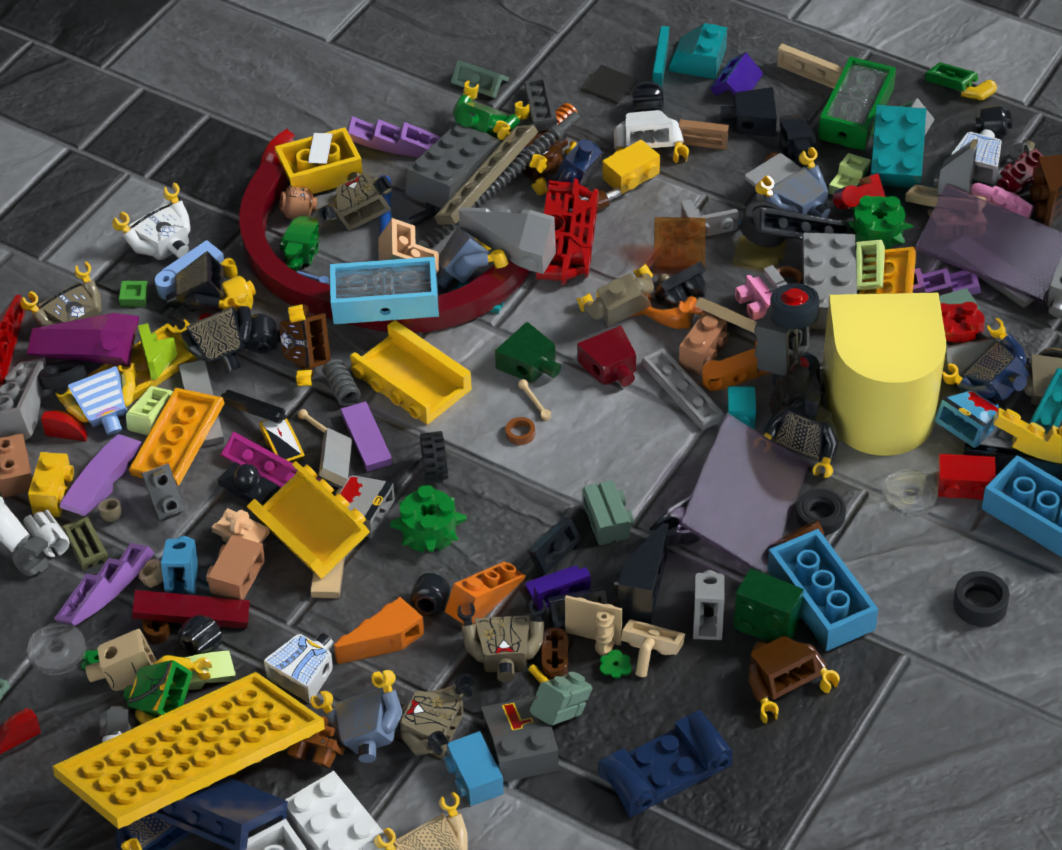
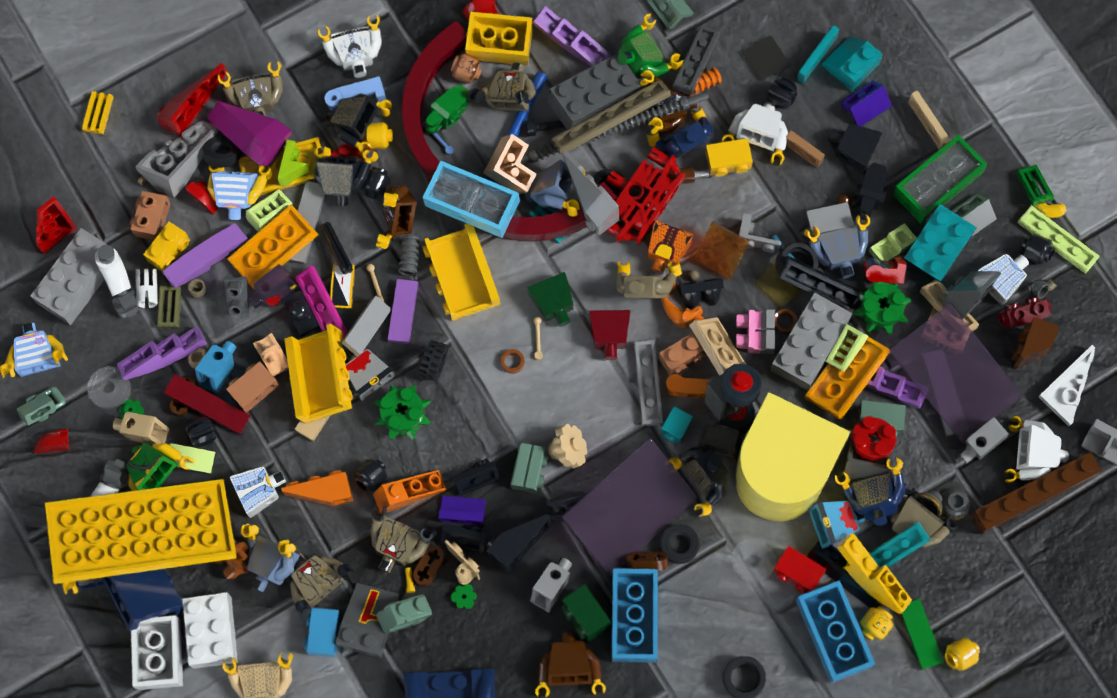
camera: 30 degrees right, 25 degrees up
bright green tile [119,281,149,307] -> none
white sticker [308,133,332,164] -> none
tan plate [621,619,685,677] -> none
bright pink hinge [970,182,1035,220] -> none
none -> clear purple torso [248,264,301,309]
none -> tan plant [548,424,588,468]
none -> torso [648,220,693,275]
none -> yellowish green tile [1017,205,1100,274]

